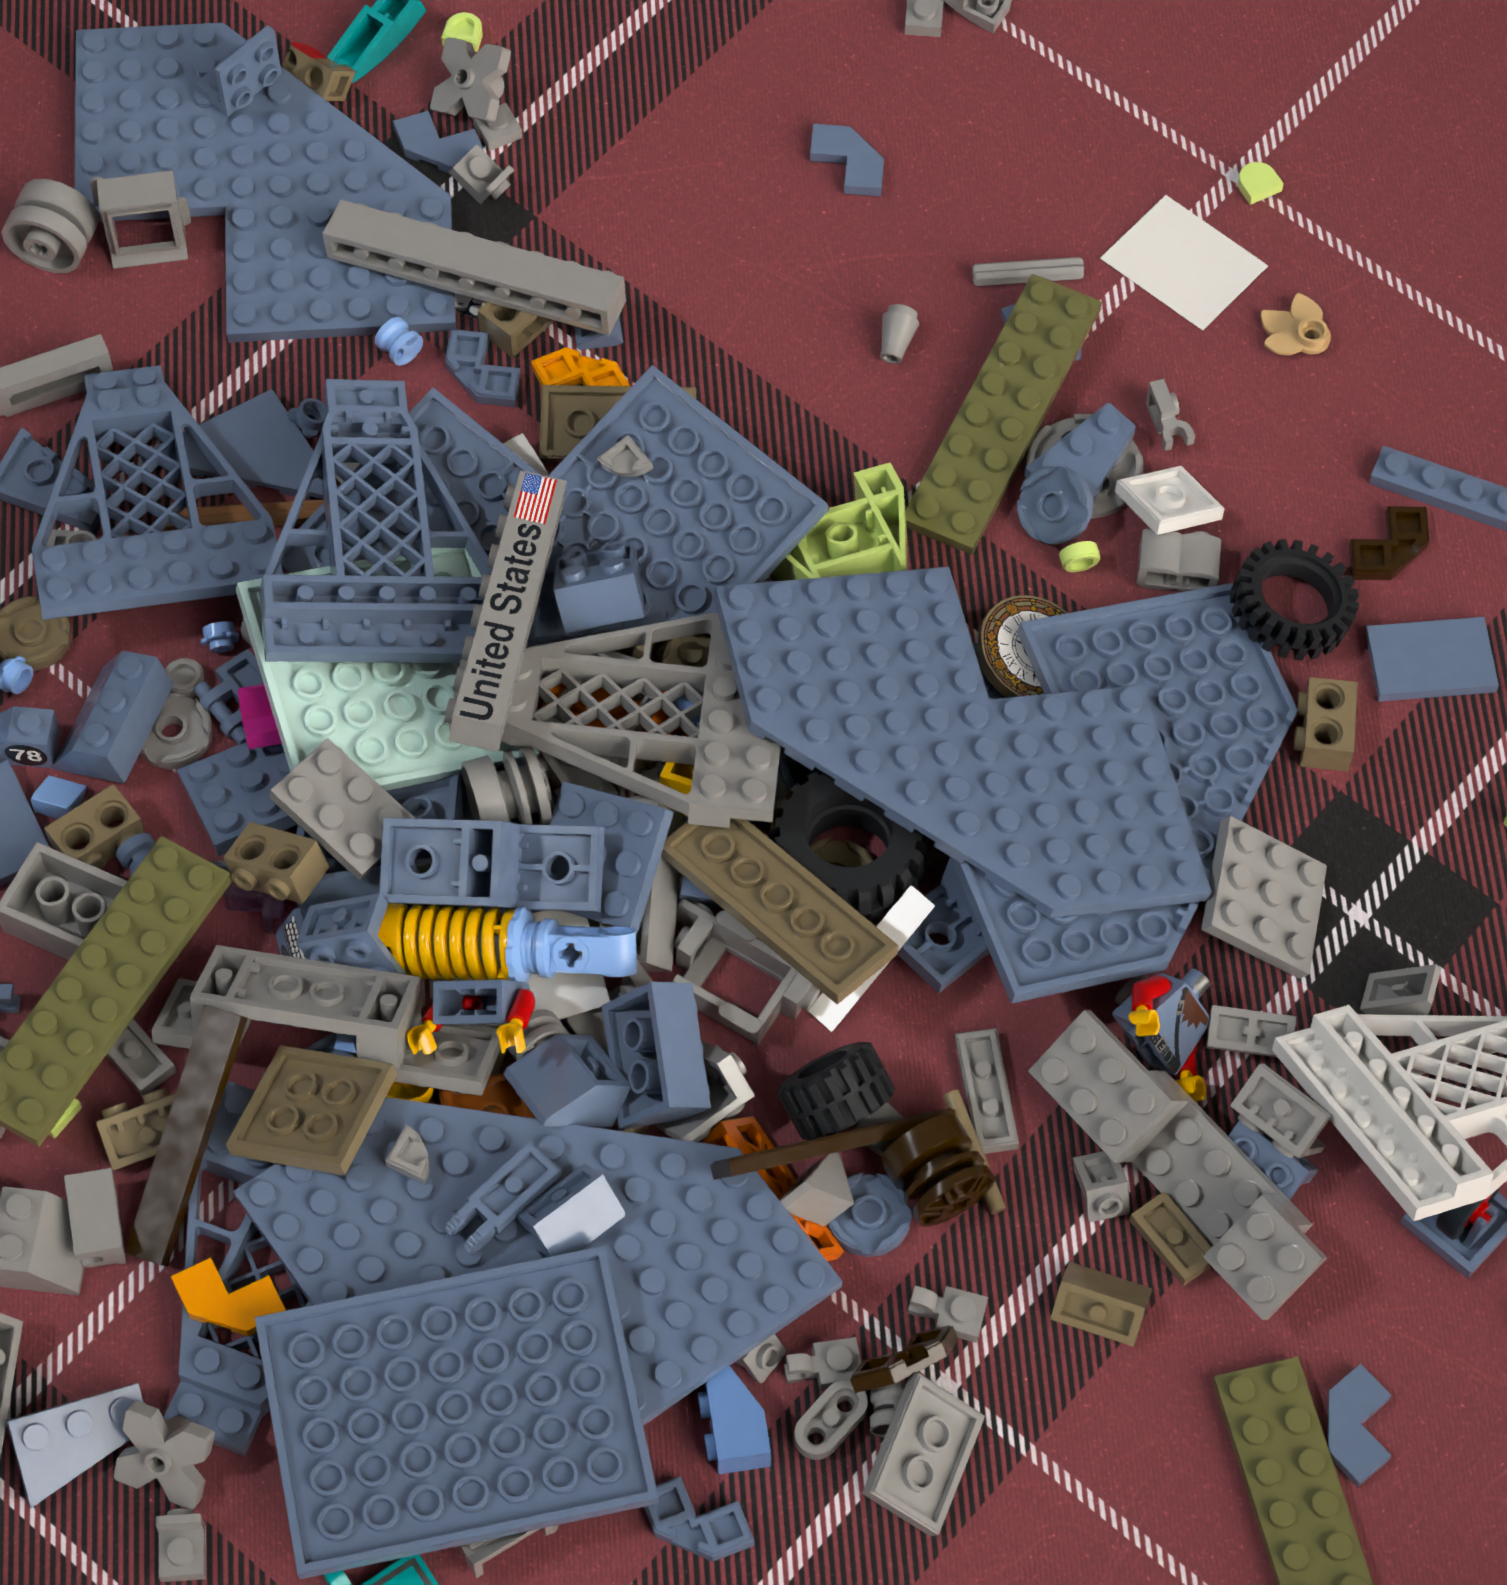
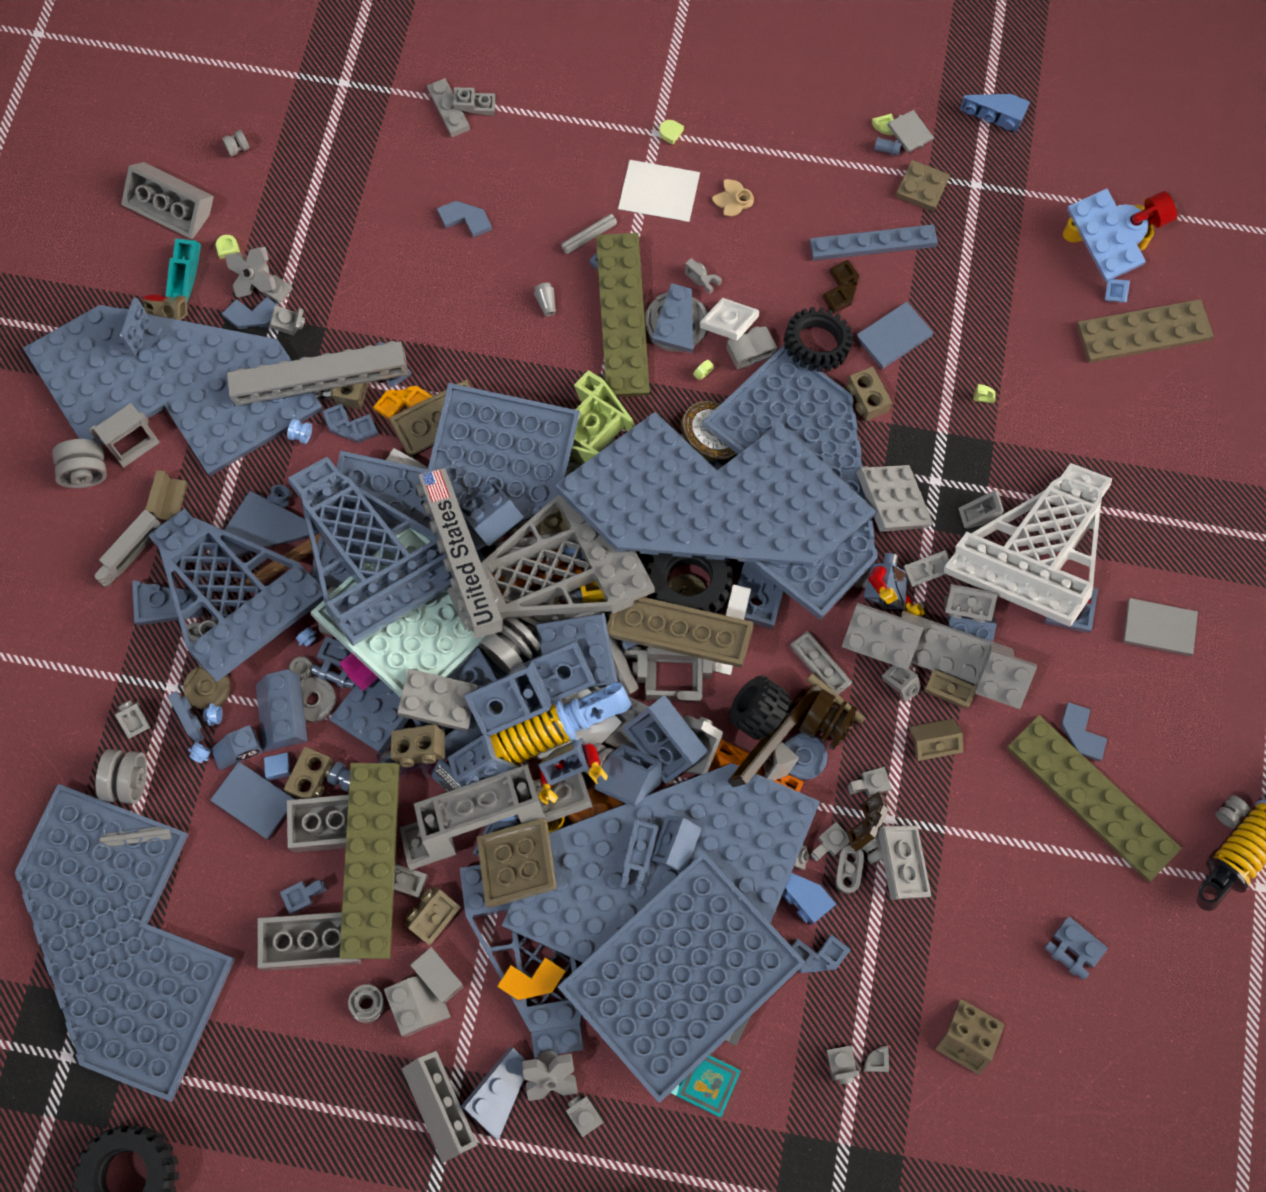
camera: 30 degrees left, 10 degrees up
dark brown tile [124,1004,248,1266] -> none
light grey tile [385,1125,430,1184] -> none
light grey tile [596,435,653,477] -> none
sand blue tile [1017,466,1093,544] -> none
none -> dark tan panel [145,470,188,521]

